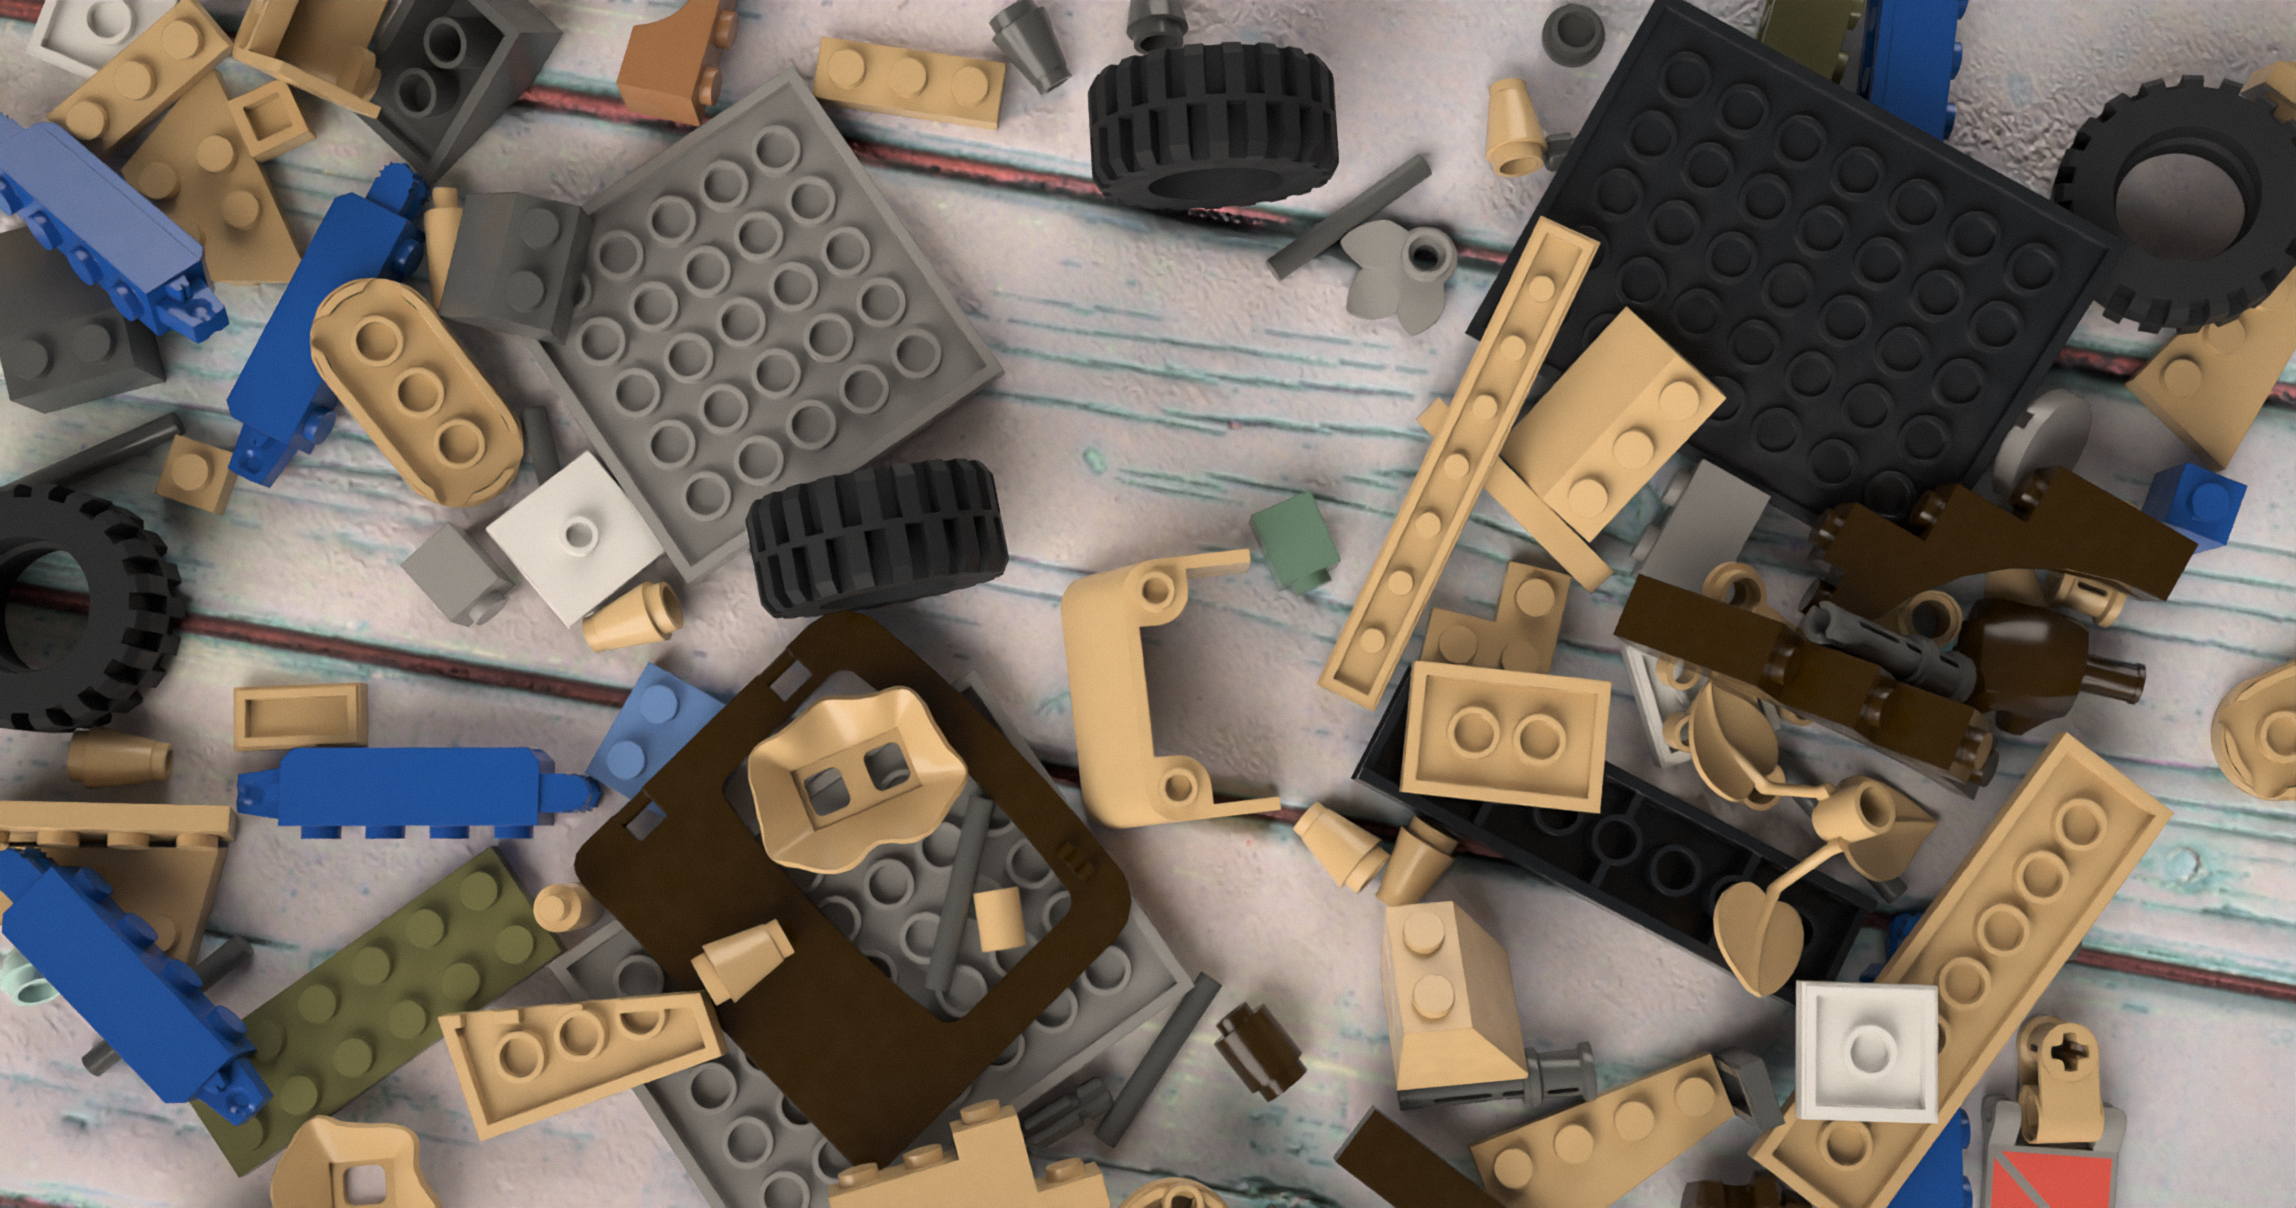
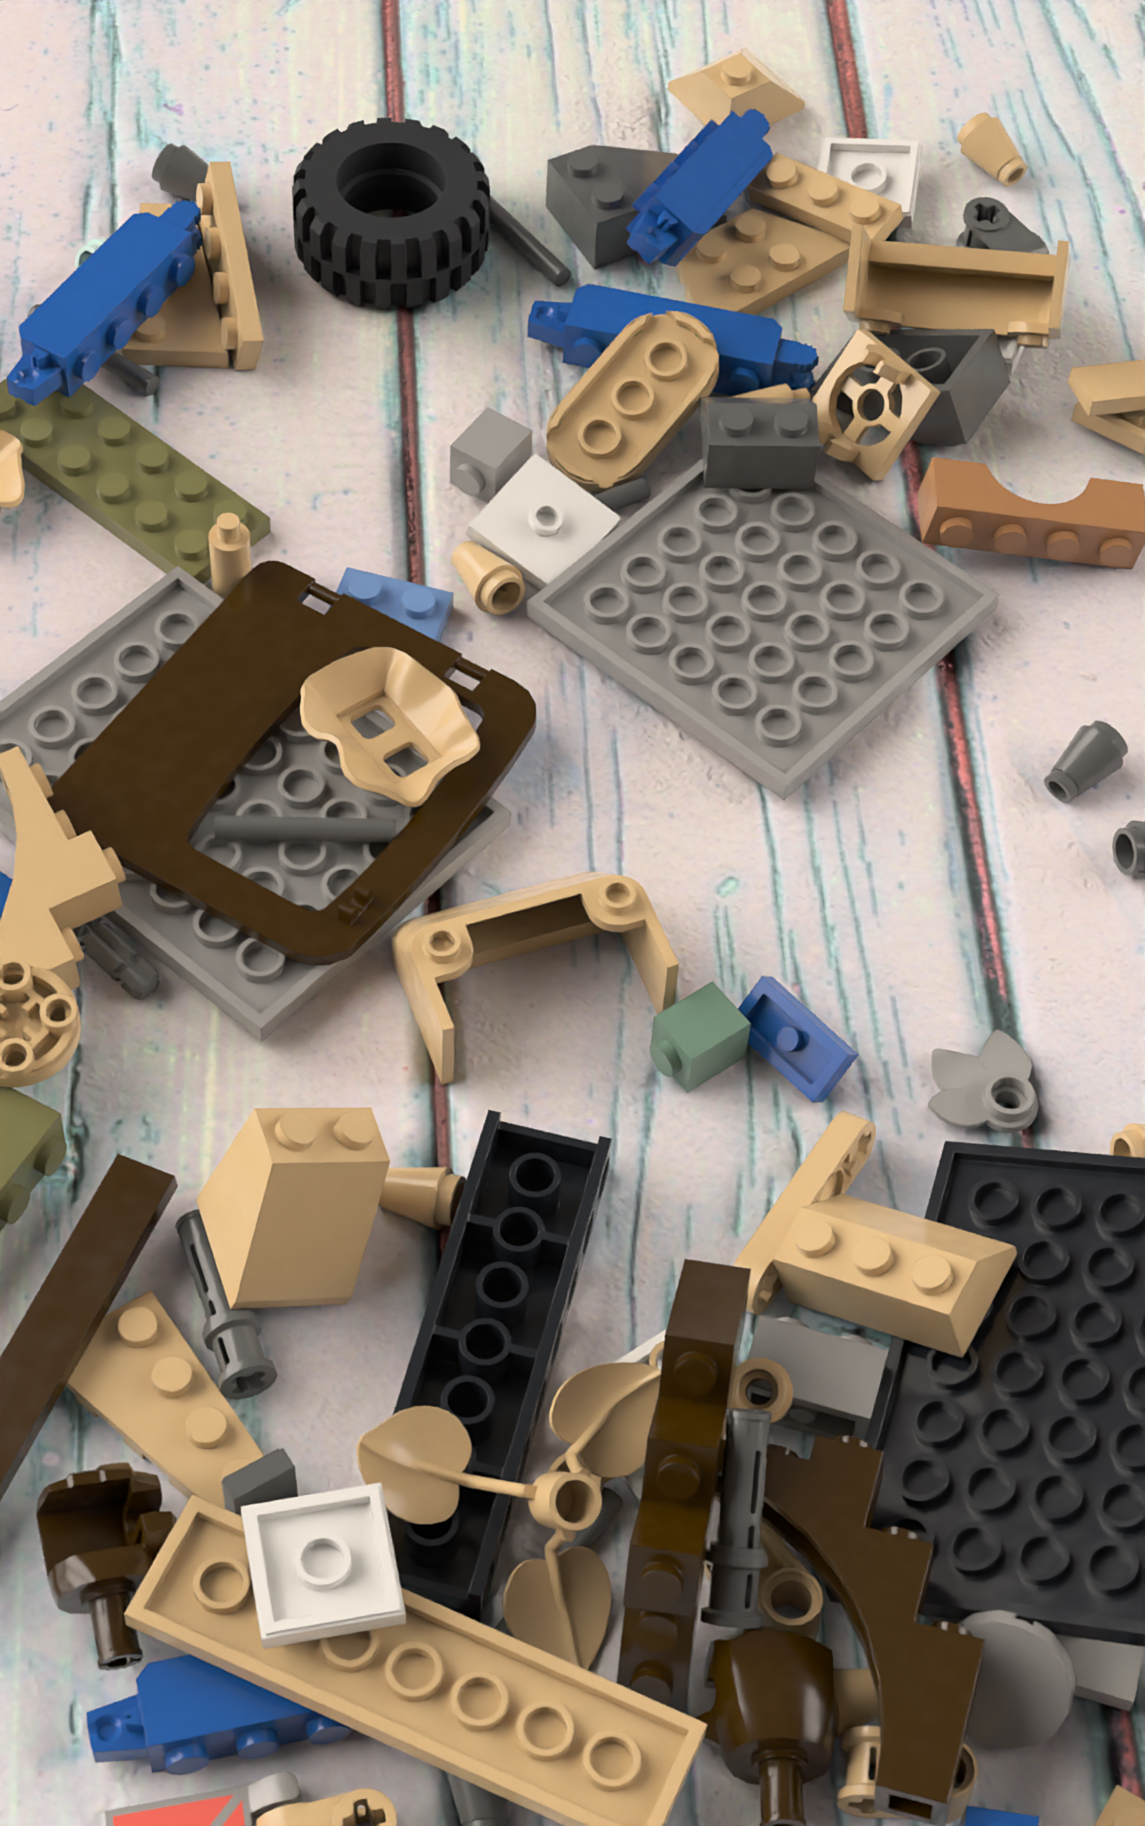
camera: 70 degrees right, 30 degrees down
tan cone [67,725,174,789] -> none
tan plate [154,434,238,516] -> none
tan plate [227,79,317,164] -> none
tan tile [233,682,368,752] -> none
blue hinge [236,747,604,839] -> none
tan wing [438,989,729,1142] -> none
tan cone [691,918,795,1006] -> none
black tyre [745,458,1009,619] -> none
tan plate [812,37,1008,130] -> none
tan hinge [973,886,1027,952] -> none
black tyre [1087,42,1339,210] -> none
dark grey bar [1093,971,1222,1148] -> none
dark brown brick [1213,1001,1308,1102] -> none
dark grey bar [1265,154,1432,282] -> none
tan cone [1293,801,1391,894] -> none
tan tile [1317,216,1600,712] -> none
tan plate [1399,660,1612,813] -> none
tan plate [1419,561,1572,675] -> none
none -> blue plate [738,976,859,1103]
none -> tan piece [812,329,941,481]

